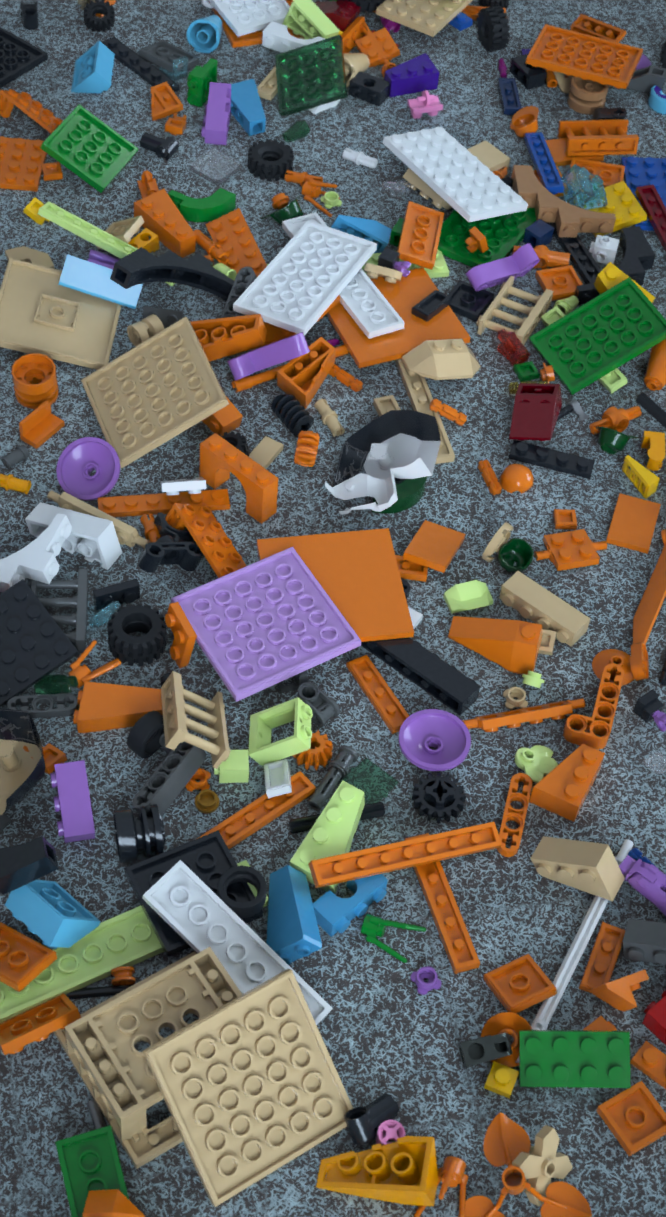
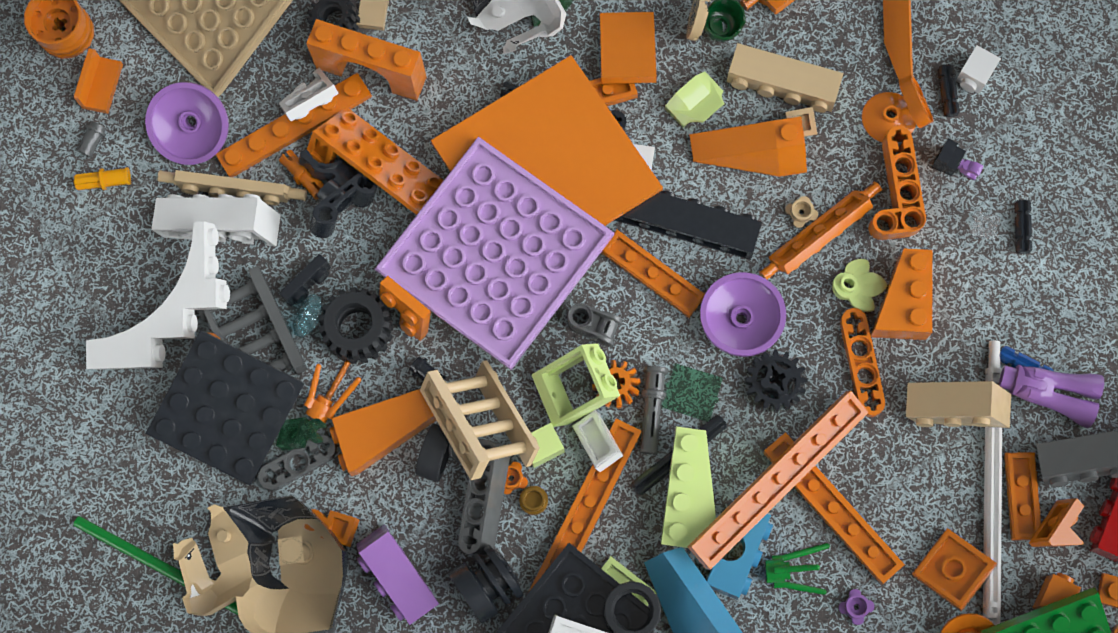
camera: 15 degrees left, 25 degrees up
yellowish green plate [522,670,545,688] -> none

